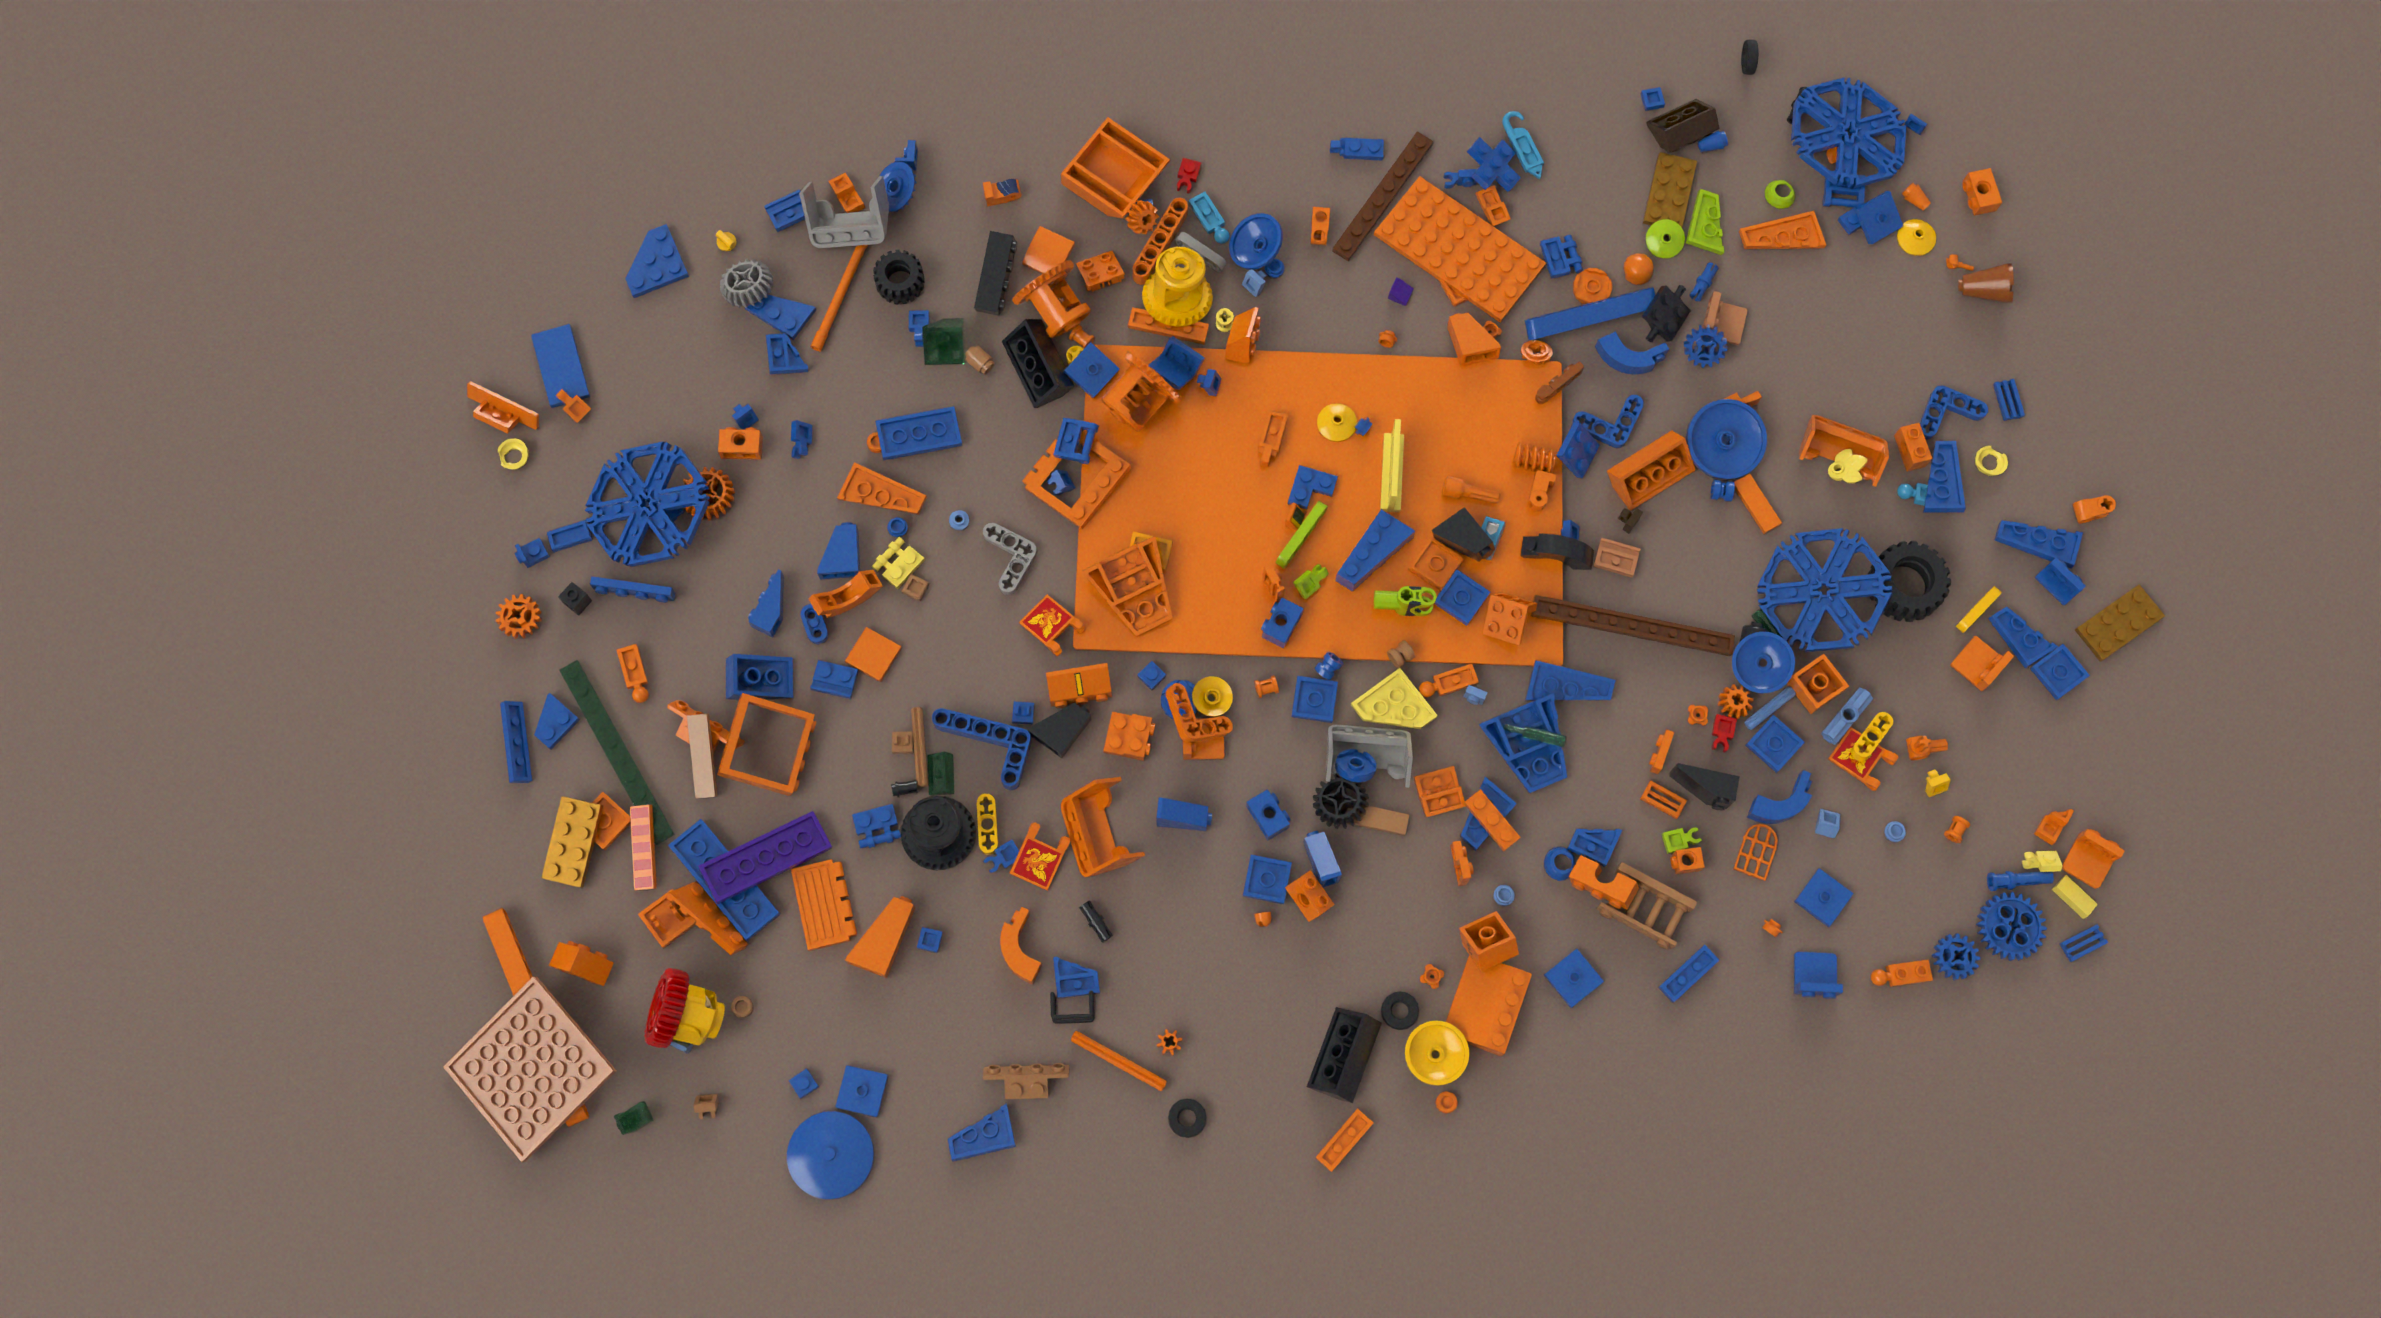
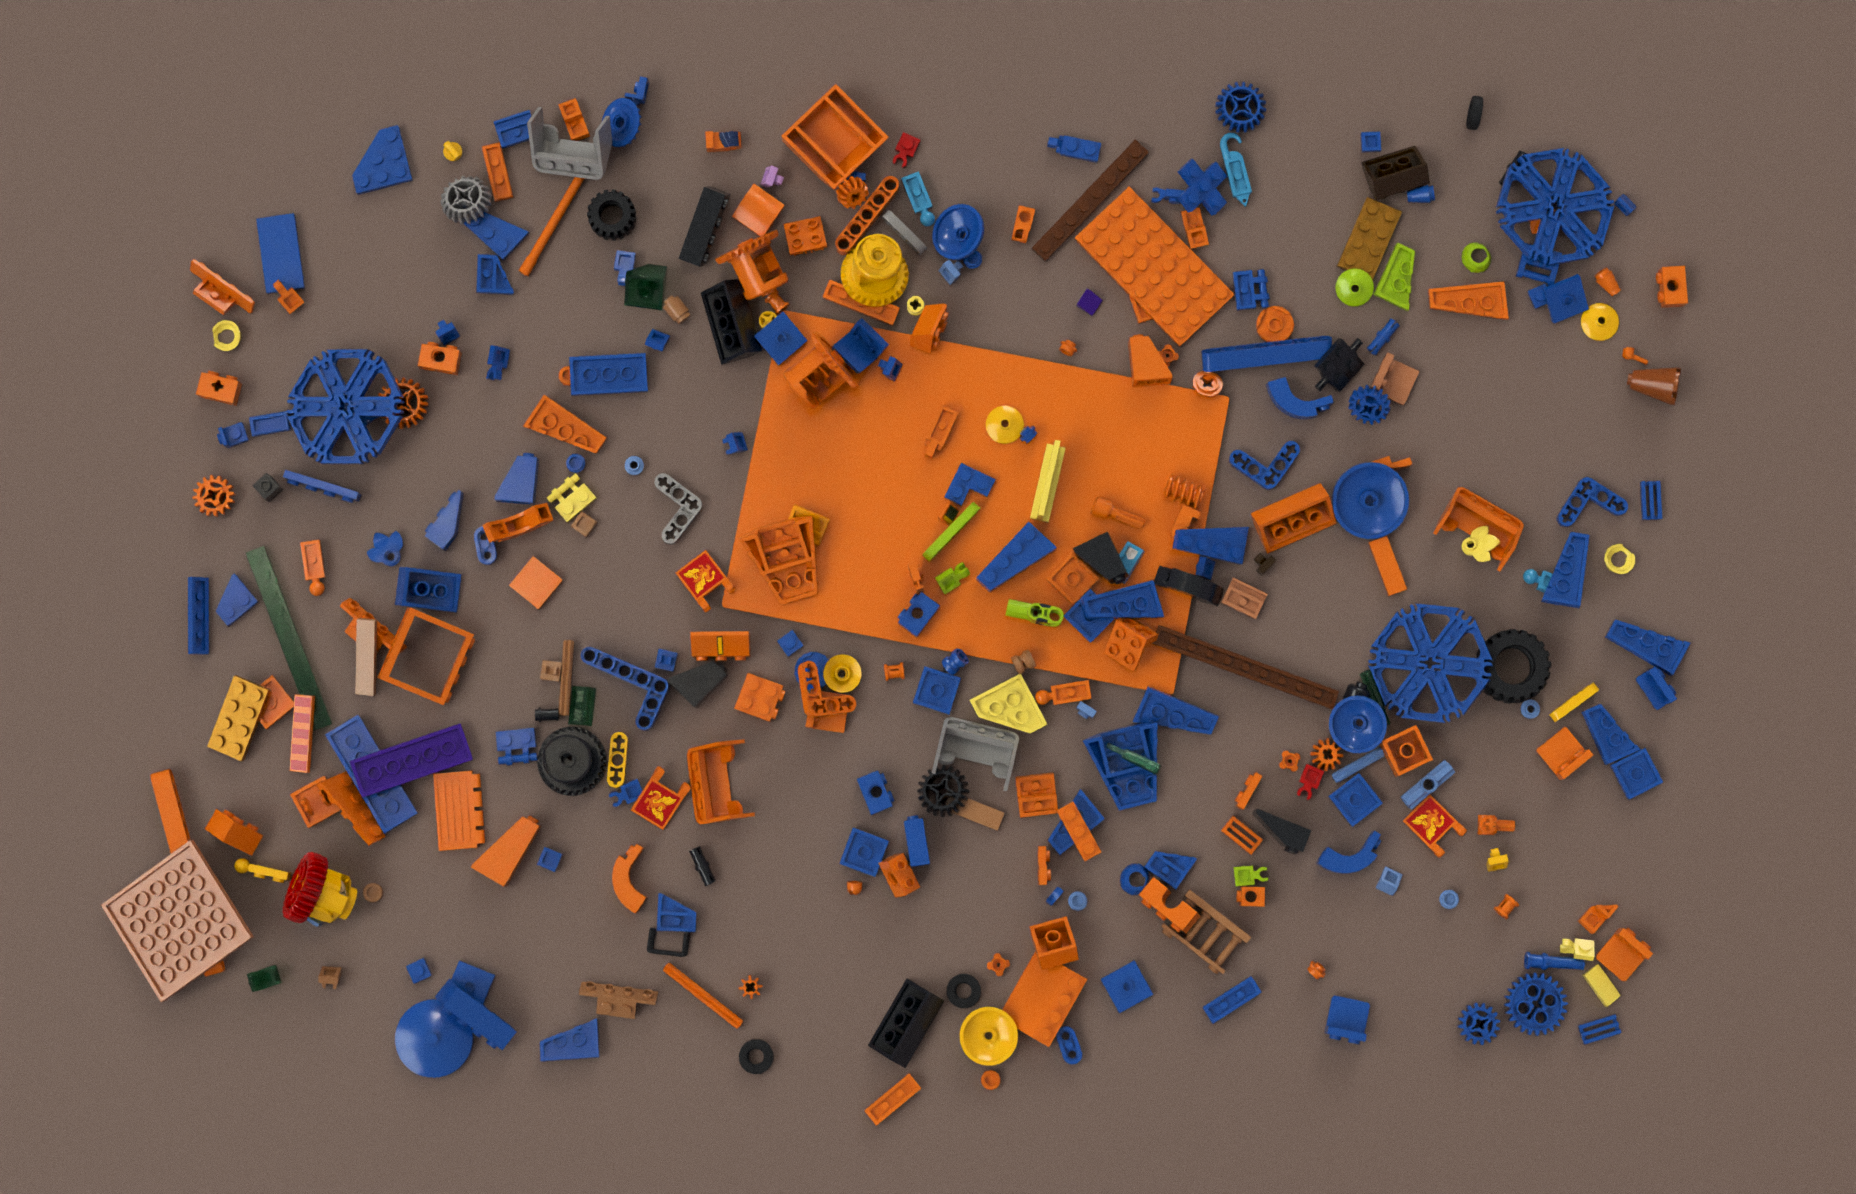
camera: 10 degrees right, 10 degrees up
blue plate [810,660,859,699] -> none
orange hinge [1022,431,1131,529] -> none
blue plate [1053,418,1099,464] -> none
blue slope [1157,797,1212,831] -> none
blue tile [1335,749,1377,782] -> none
dark orange hinge [1535,361,1584,404] -> none
blue plate [1556,422,1600,478] -> none
orange hair [1623,253,1654,285] -> none
blue wheel [1710,480,1735,502] -> none
orange window [1733,824,1778,881] -> none
blue plate [1794,868,1854,927] -> none
yellow beam [1851,712,1893,761] -> none
orange plate [1871,960,1933,987] -> none
orange brick [1894,423,1932,472] -> none
orange piece [2072,495,2116,524] -> none
pearl gold plate [2075,584,2165,662] -> none
none -> orange brick [196,371,242,406]
none -> yellow plate [234,858,292,883]
none -> blue plate [367,531,403,567]
none -> blue wedge [435,978,517,1050]
none -> orange tile [482,142,514,202]
none -> blue plate [645,329,670,351]
none -> lavender tile [760,165,784,188]
none -> blue tile [1046,887,1064,906]
none -> blue plate [1056,1026,1082,1064]
none -> blue wing [1081,580,1164,618]
none -> blue wing [1172,527,1249,564]
none -> blue gear [1215,82,1266,133]
none -> medium blue plate [1520,699,1540,719]

